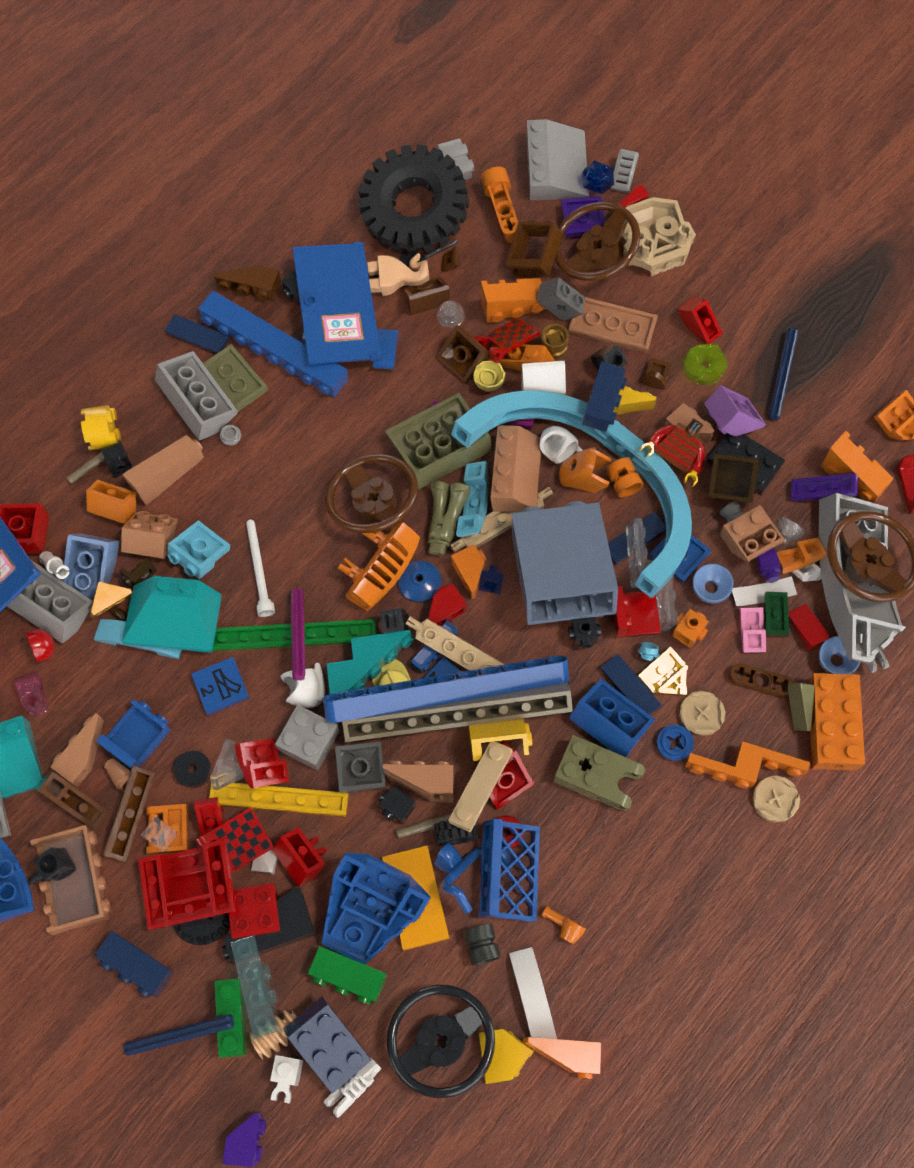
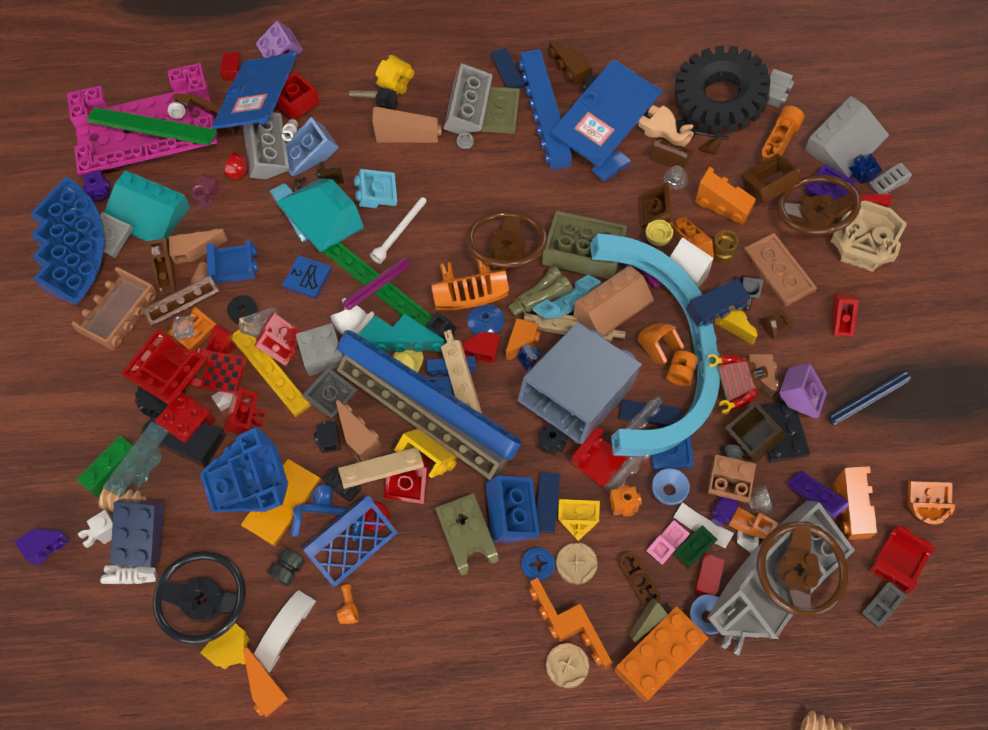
camera: 45 degrees right, 5 degrees down
black piece [29,847,77,884] -> none
orange brick [86,480,136,524] -> none
slope [89,582,132,619] -> none
dark blue brick [94,931,174,998] -> none
nougat slope [121,511,178,559] -> none
dark blue axle [123,1015,235,1056] -> none
green brick [308,946,388,1005] -> none
dark tan piece [396,813,452,839] -> none
red flag [473,318,540,363] -> none
dark grey brick [537,277,585,321] -> none
white piece [539,426,583,464] -> none
medium azure plate [638,642,660,661] -> none
clear neon green plate [684,344,727,385] -> none

